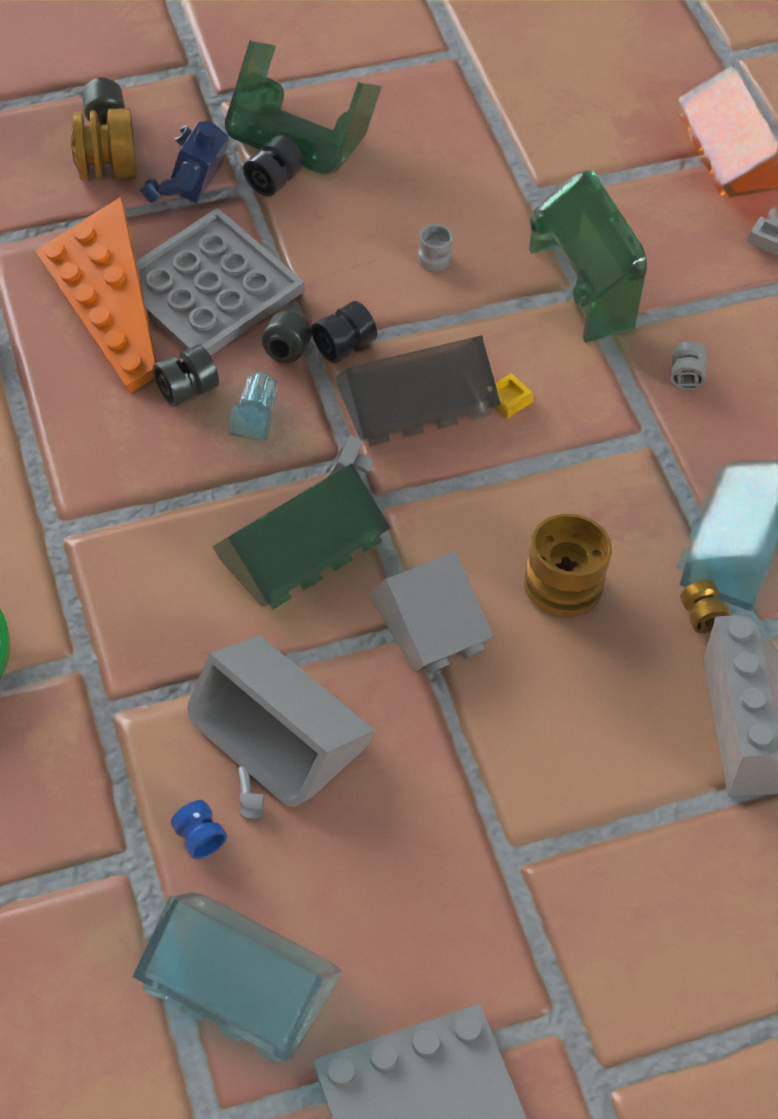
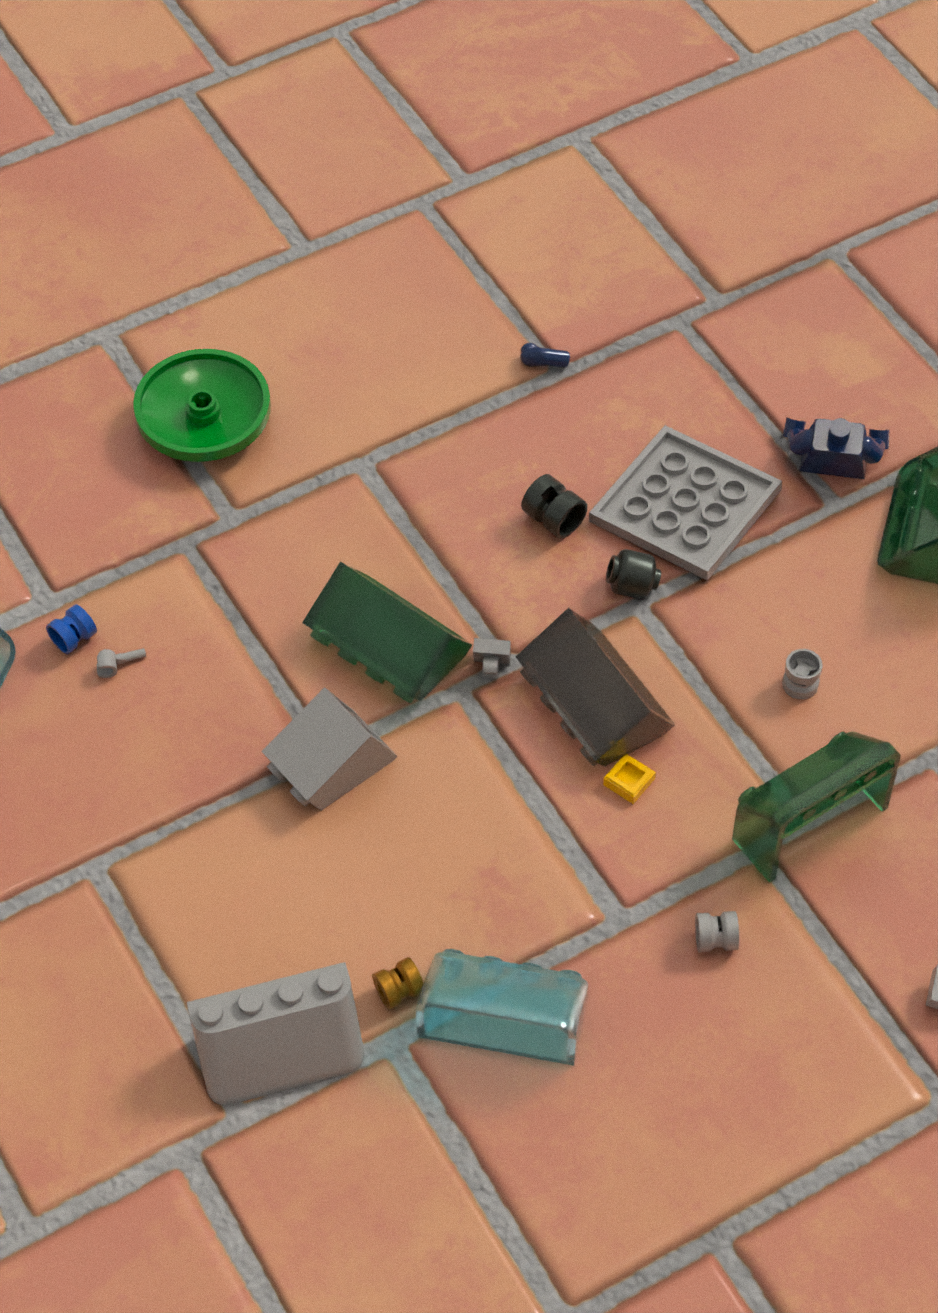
camera: 80 degrees right, 0 degrees up
orange wing [35,197,158,394] -> none
pearl gold wheel [70,108,137,181] -> none
pearl dark grey head [81,77,125,125] -> none
light grey windscreen [187,635,375,807] -> none
clear light blue piece [229,371,278,441] -> none
black wheel [243,135,304,197] -> none
black wheel [311,301,377,363] -> none
pearl gold wheel [524,514,612,617] -> none

